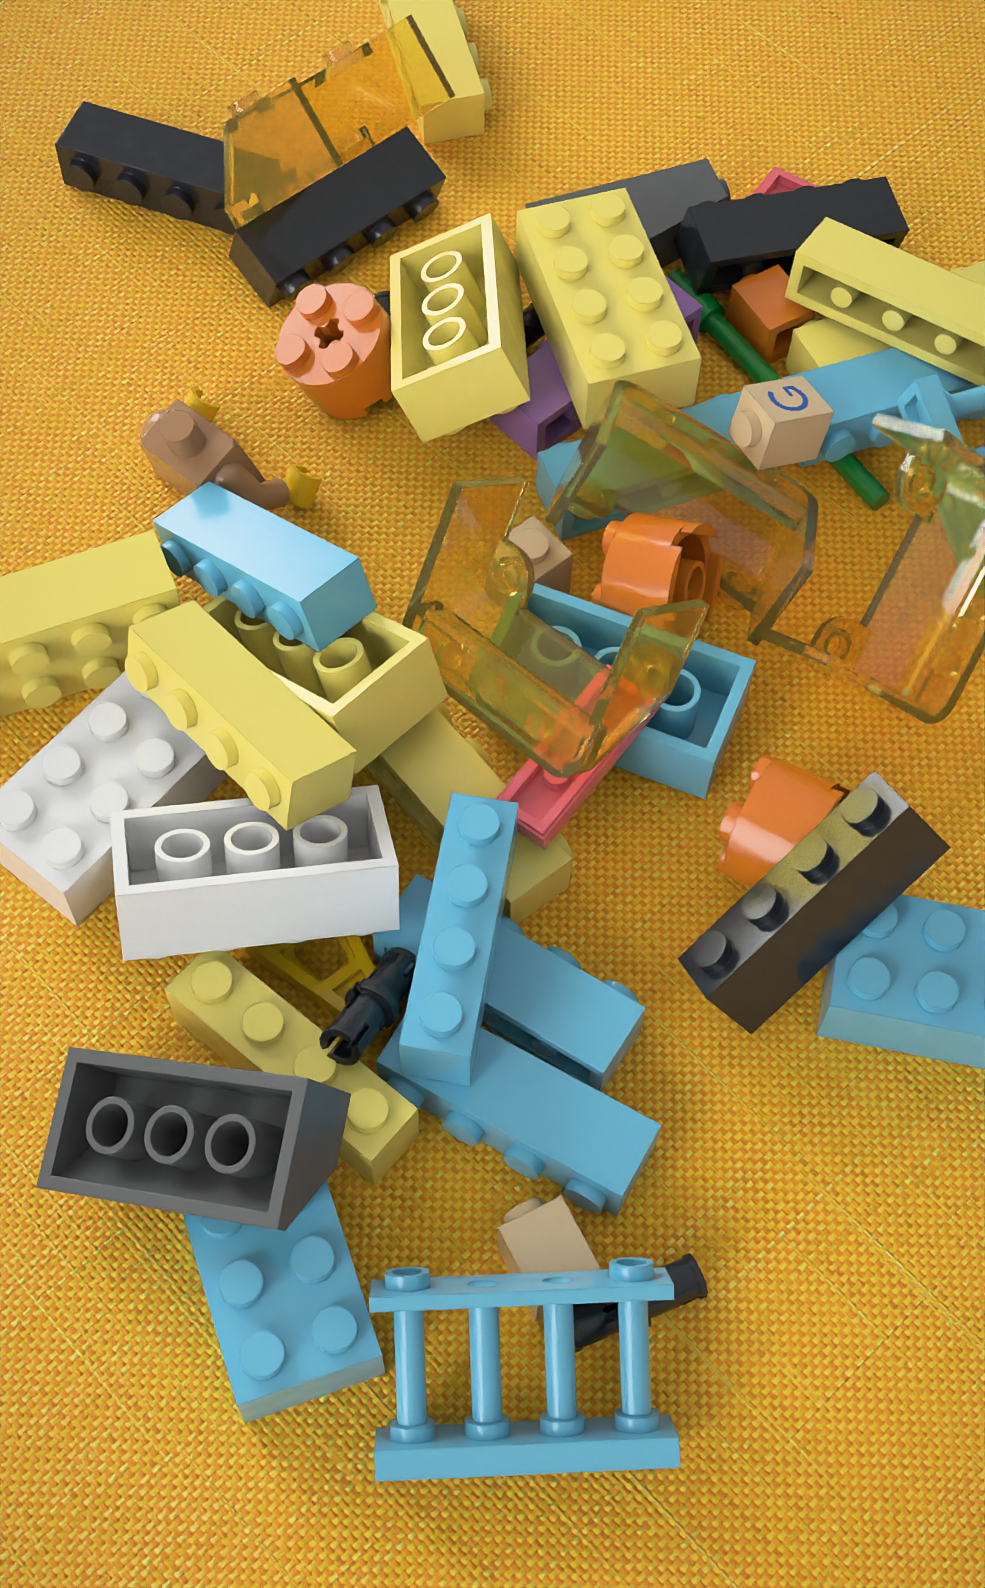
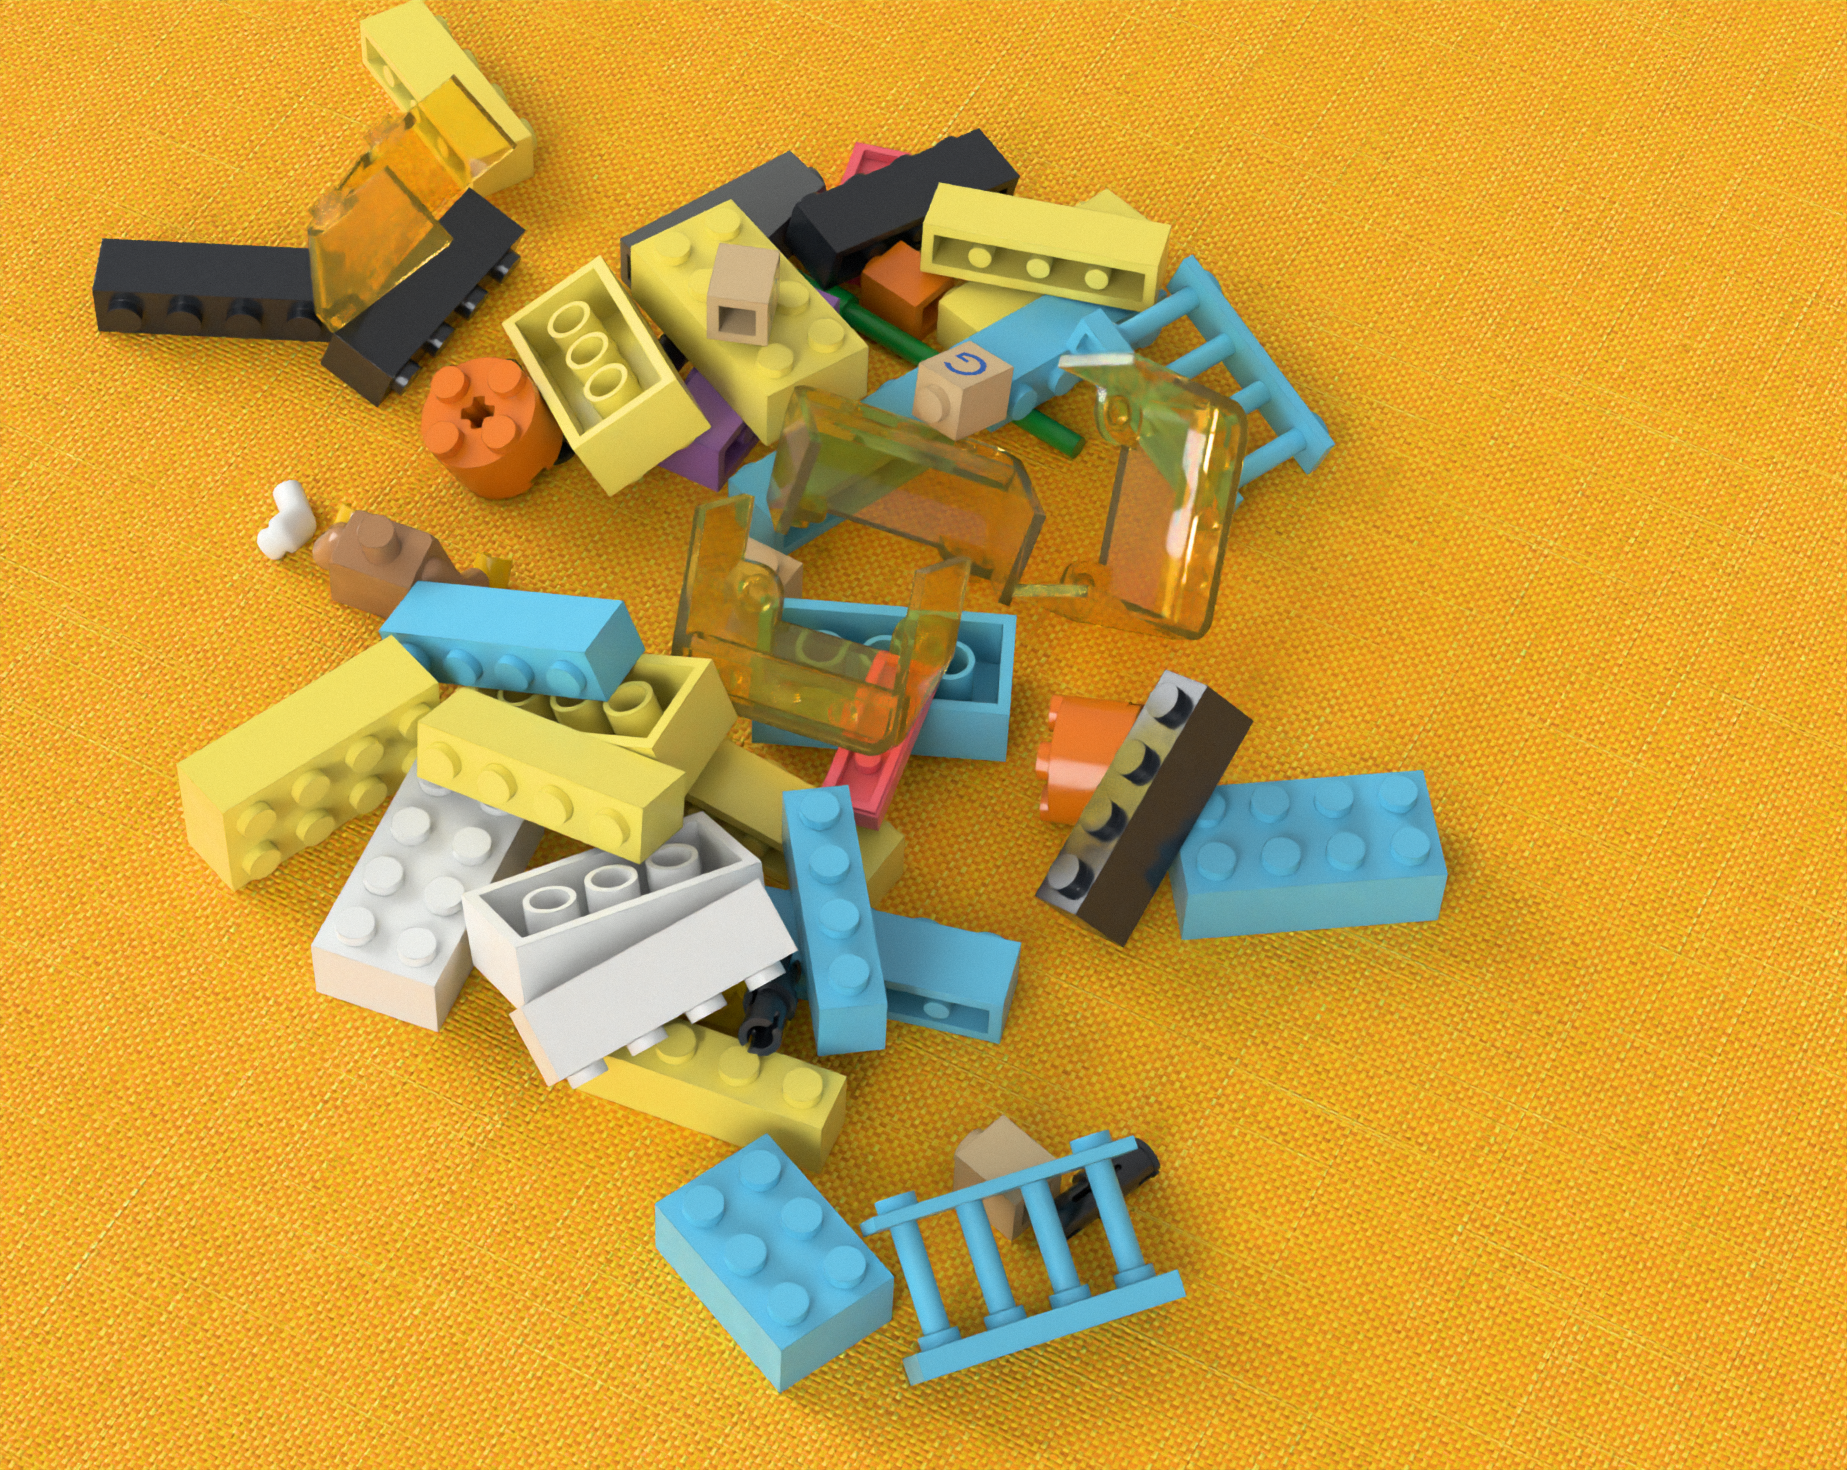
camera: 20 degrees left, 10 degrees down
dark grey slope [36,1047,351,1231] -> none
medium azure brick [376,1016,661,1216] -> none
orange brick [591,512,722,640] -> none
none -> white arm [257,480,316,560]
none -> white brick [509,878,798,1089]
none -> tan brick [707,243,780,347]

